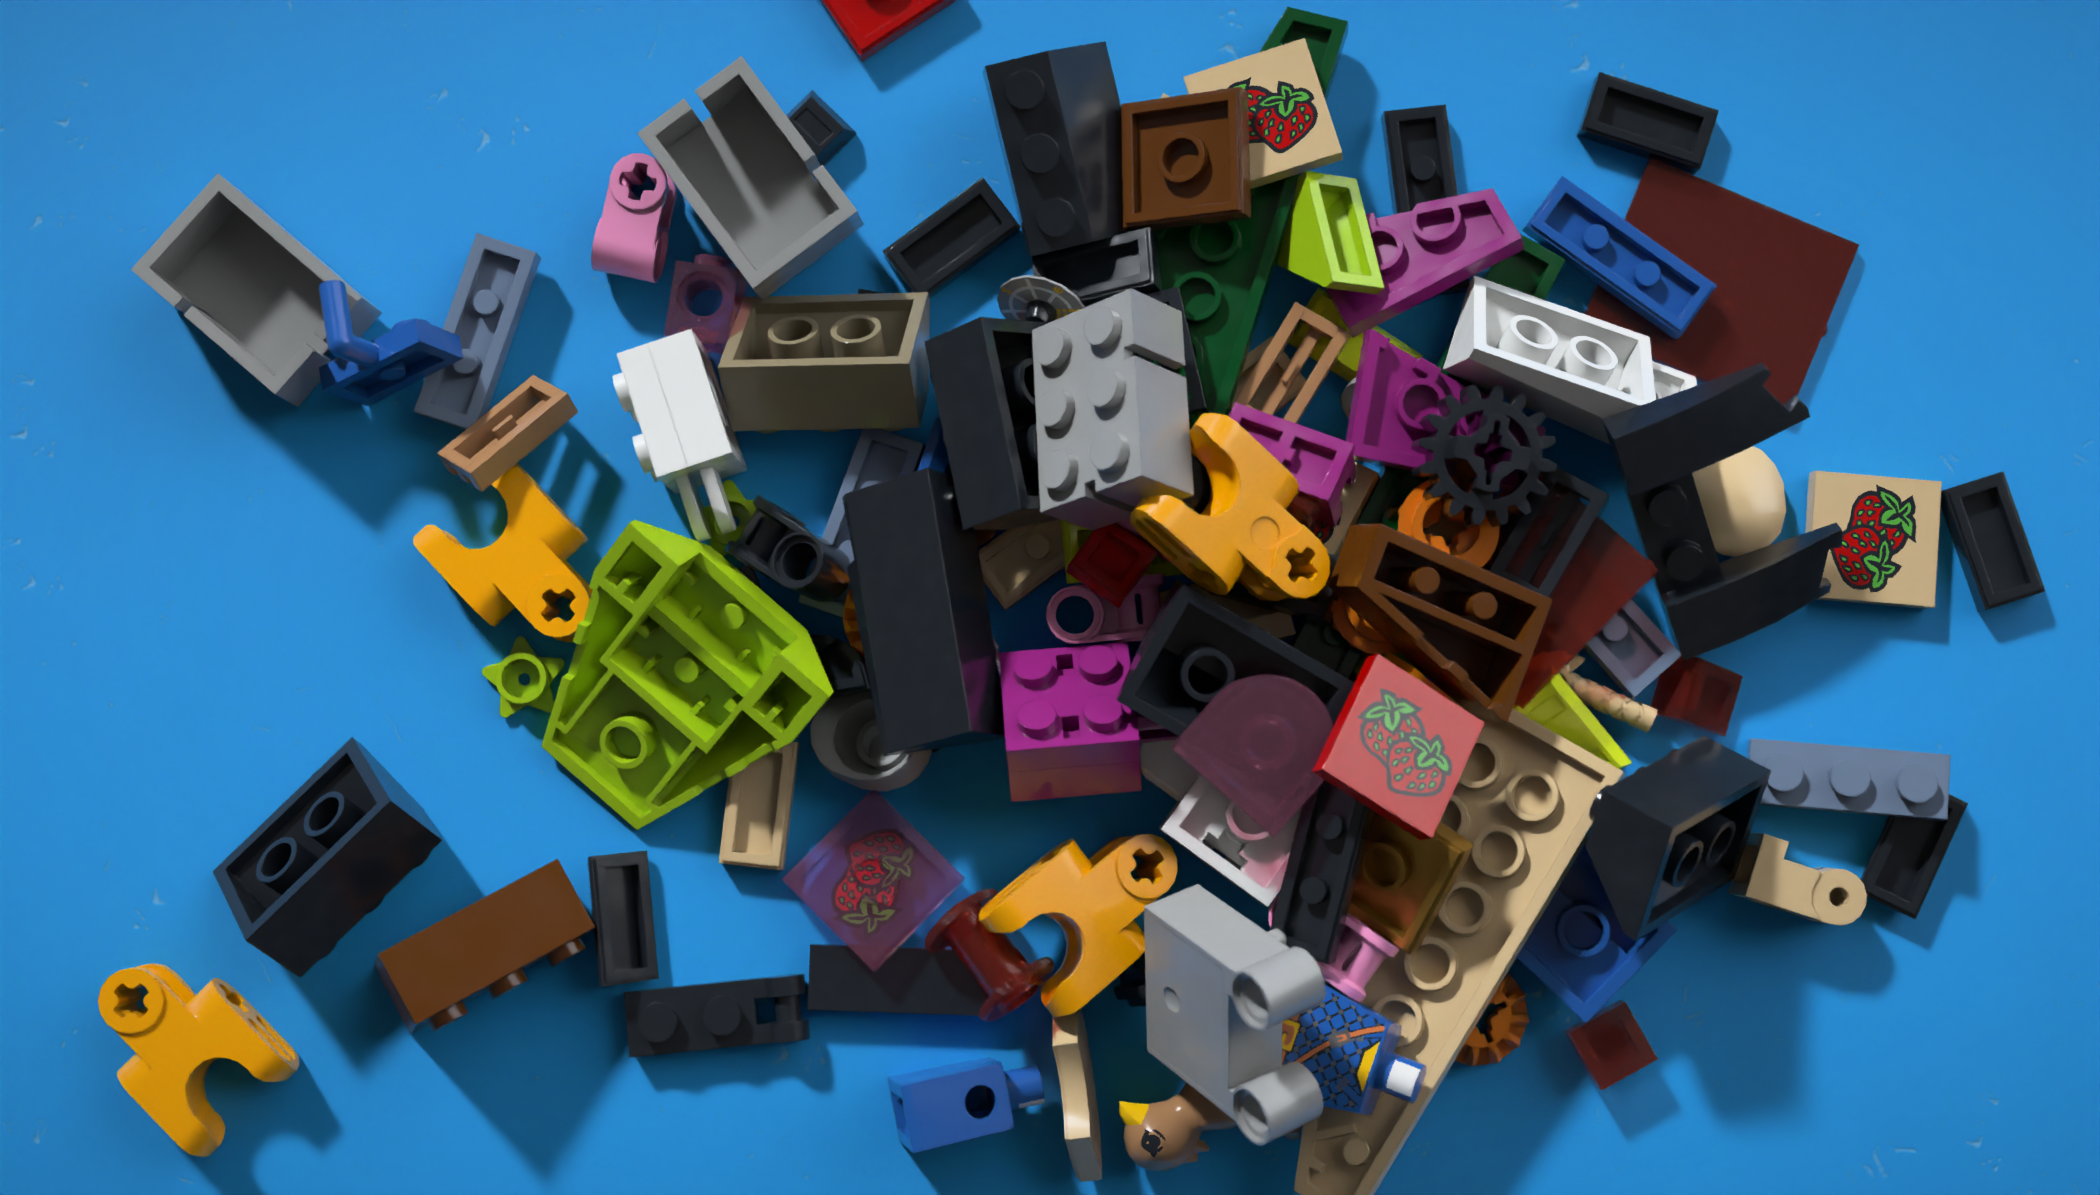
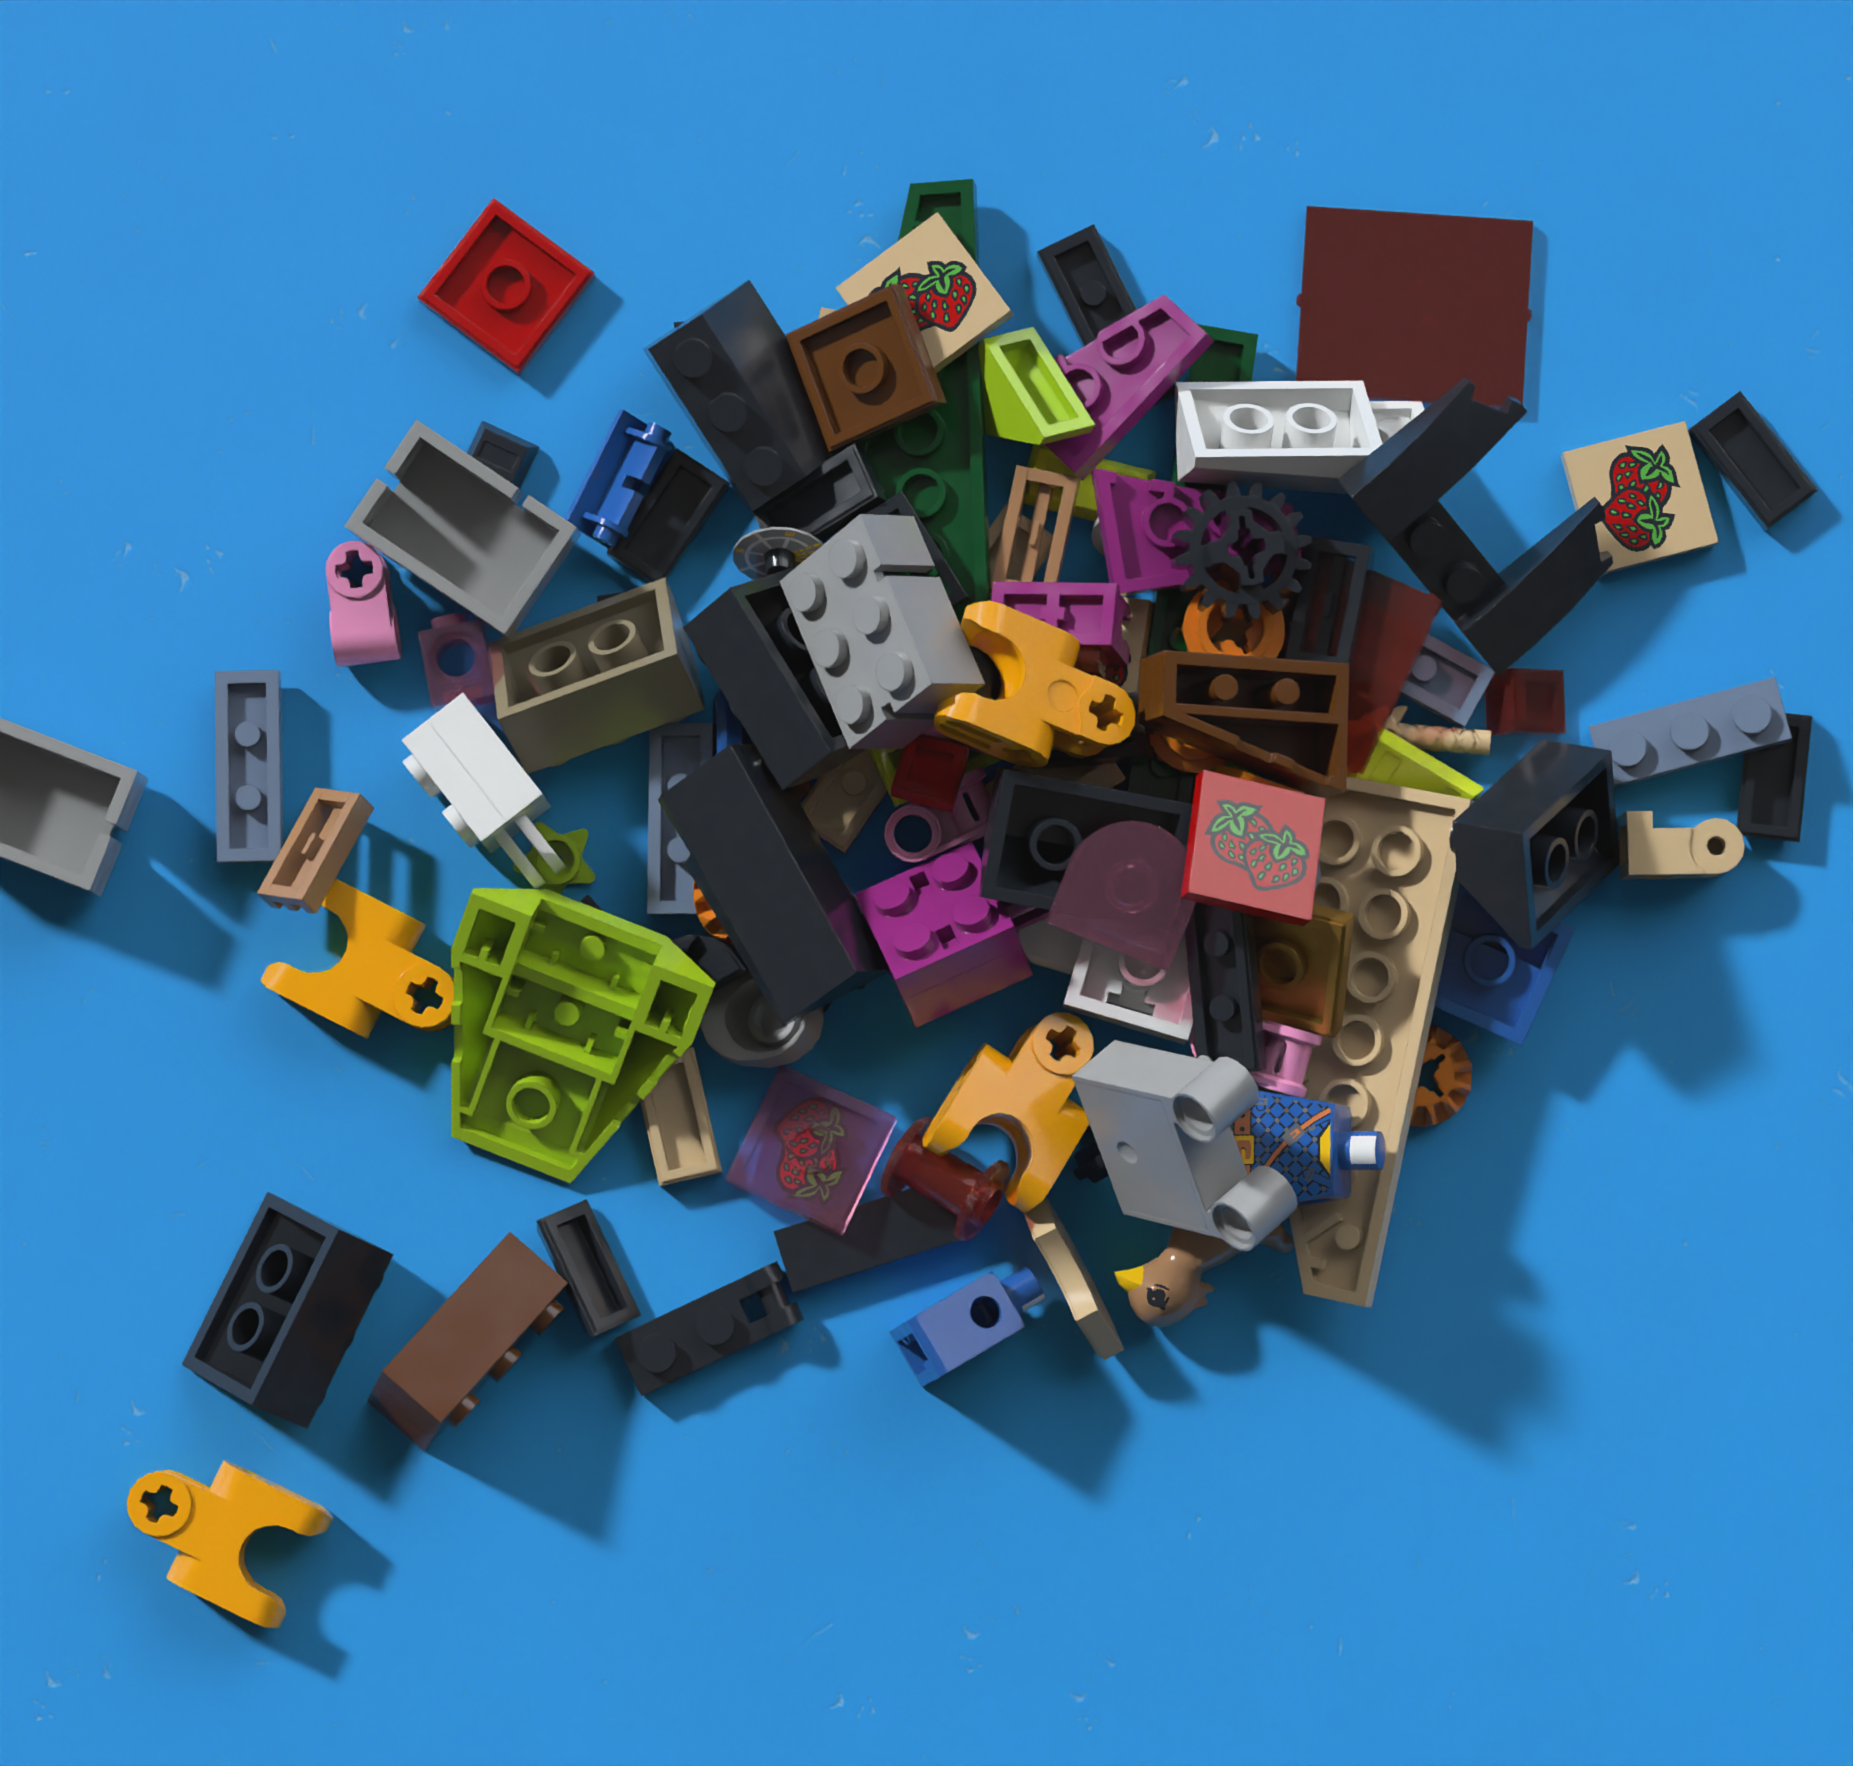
camera: 20 degrees left, 0 degrees up
blue plate [319,280,463,406] -> none
lime plate [482,636,565,718] -> none
black piece [724,495,850,602] -> none
blue tile [1522,176,1717,340] -> none
clear red plate [1564,1000,1658,1091] -> none
black tile [1577,72,1719,174] -> none
tan hat [1692,446,1786,557] -> none
none -> blue hinge [565,409,672,549]

